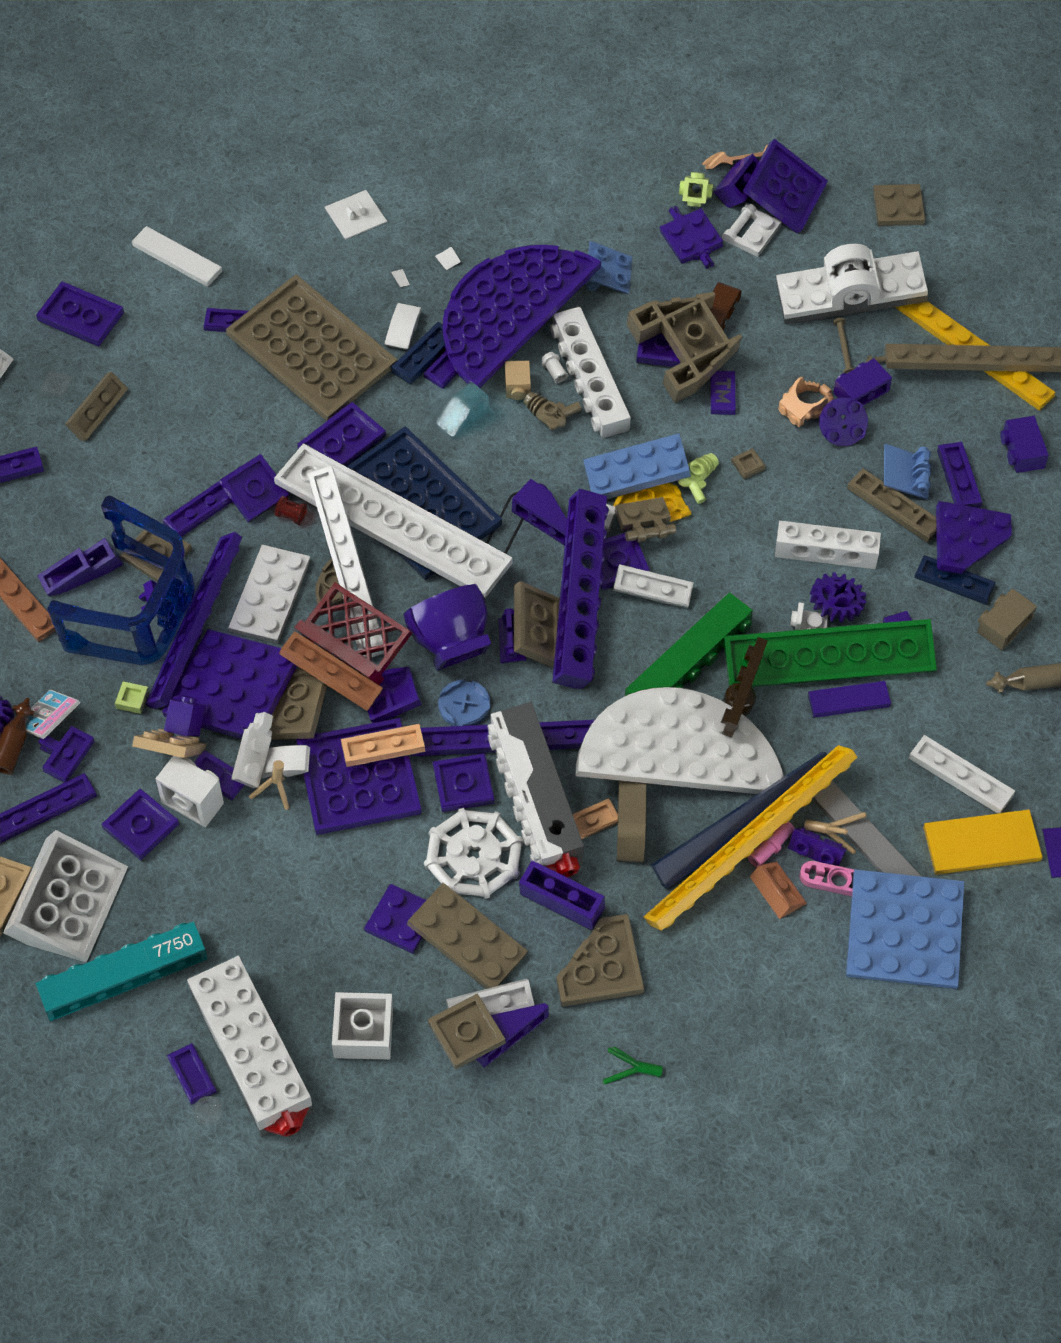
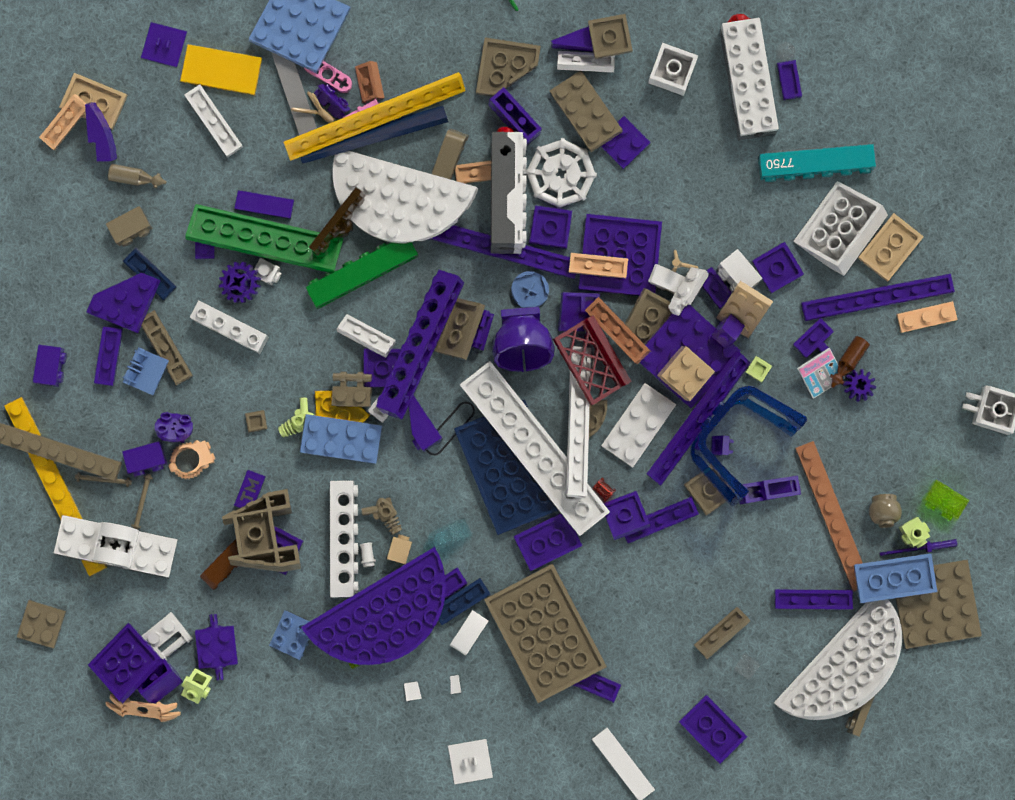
camera: 160 degrees left, 25 degrees up
none -> tan brick [657,346,715,401]

